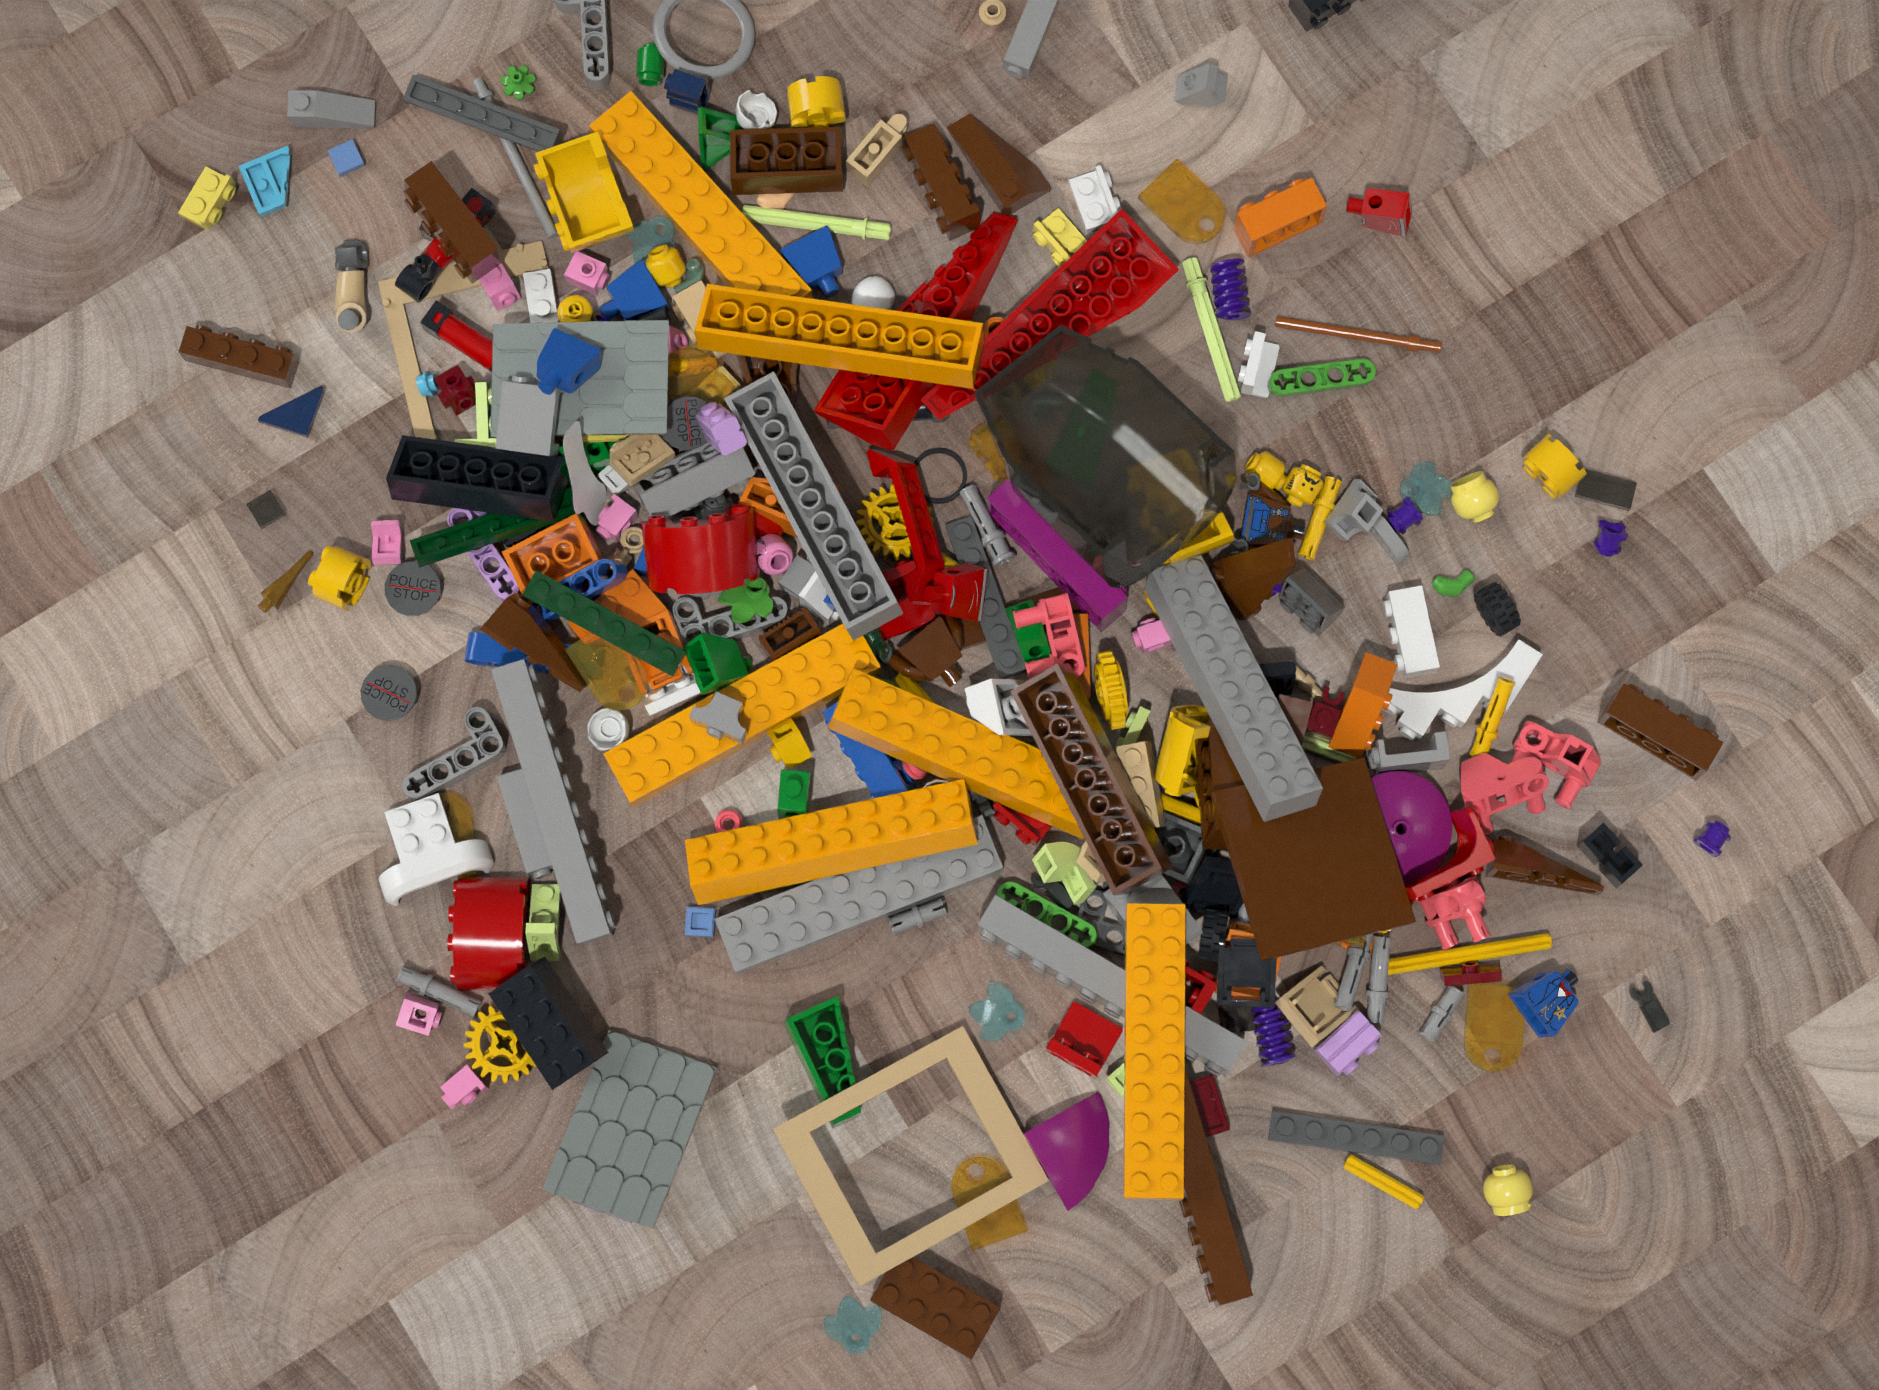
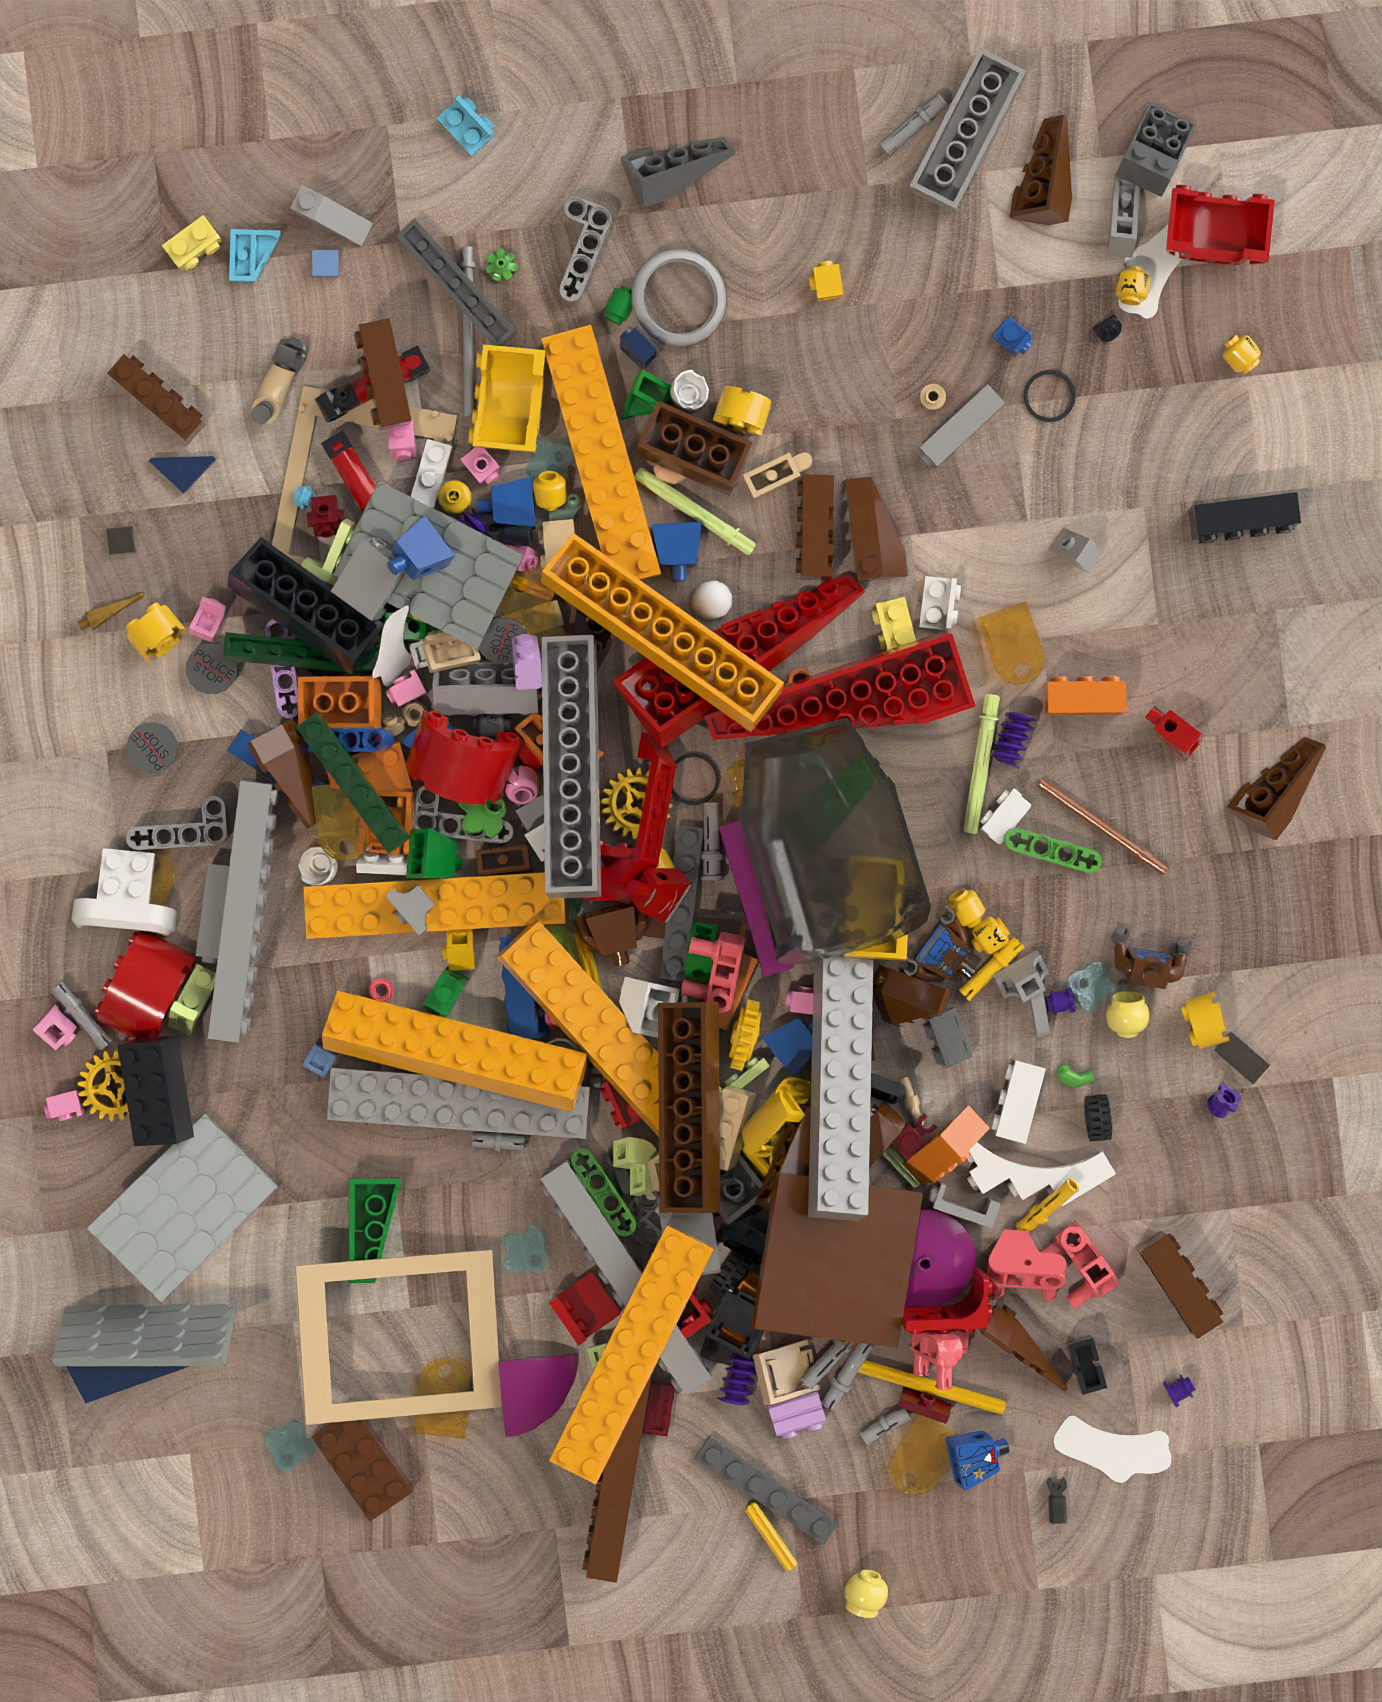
camera: 25 degrees right, 10 degrees up
none -> light grey piece [51,1303,236,1404]
none -> blue torso [762,1017,813,1077]
none -> white sticker [1053,1416,1171,1483]
none -> reddish brown torso [1111,927,1192,989]
none -> reddish brown wedge [1227,737,1326,840]

